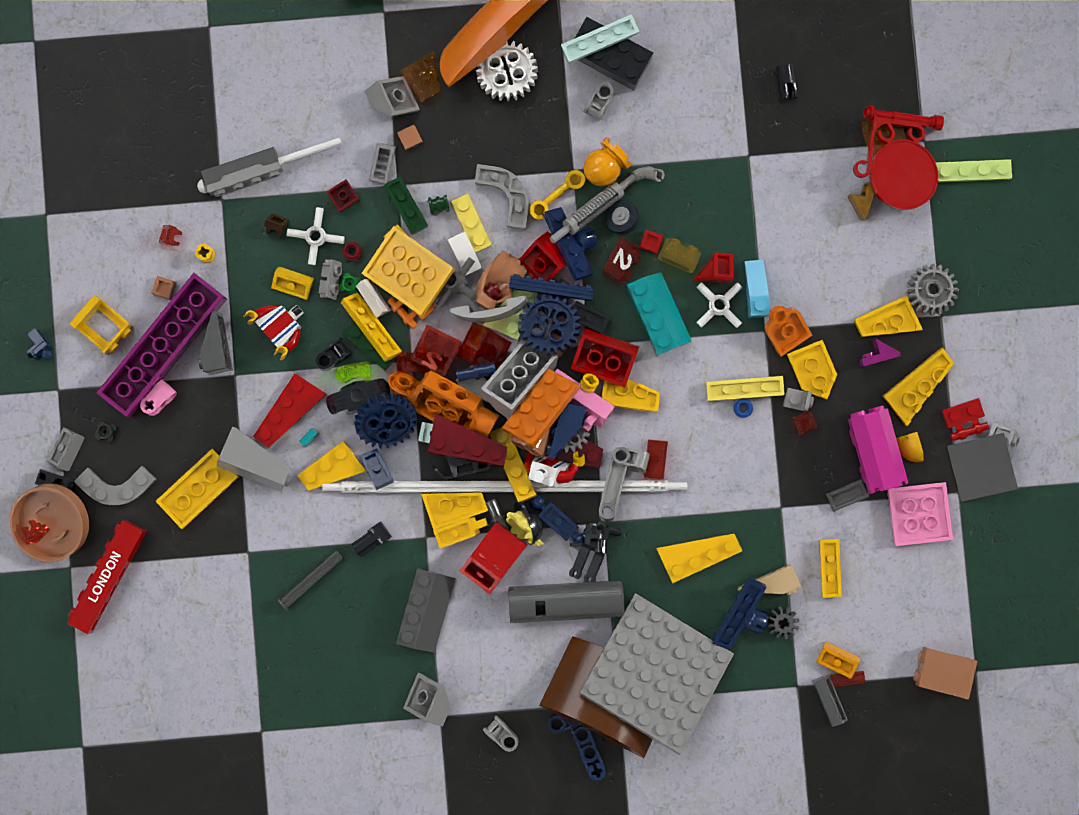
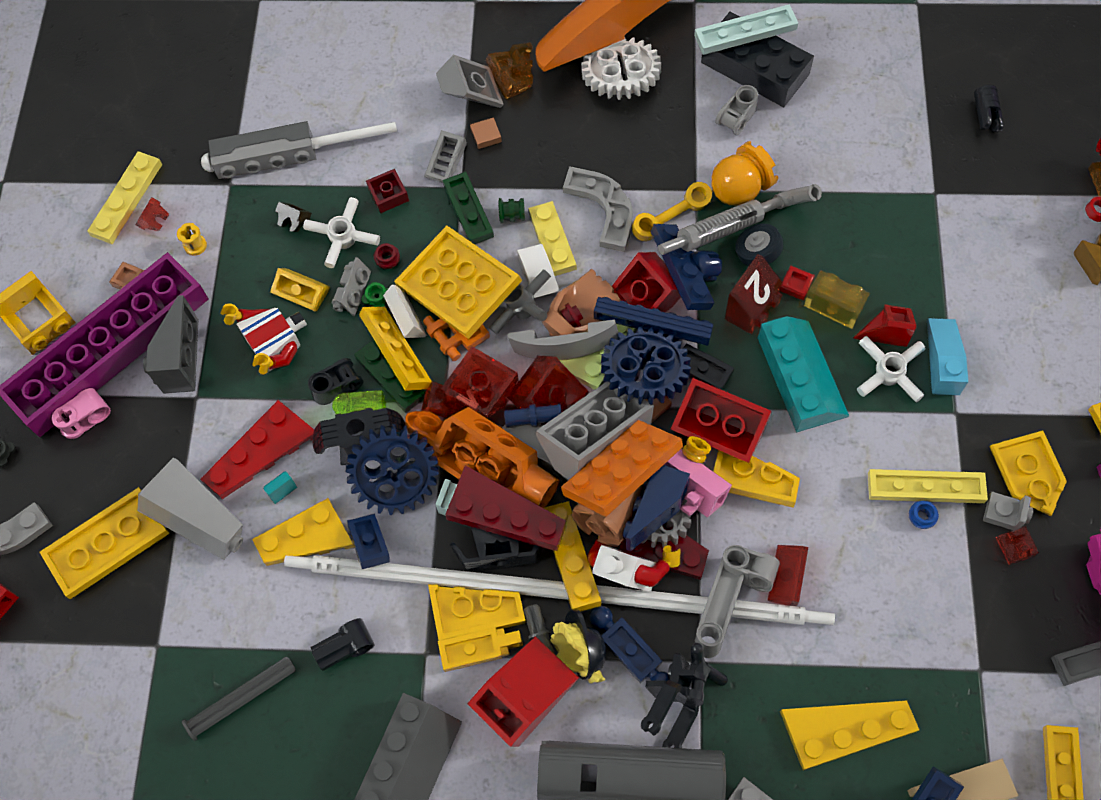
camera: 10 degrees right, 20 degrees down
orange plate [765,305,812,356] -> none
none -> light yellow plate [87,151,162,244]

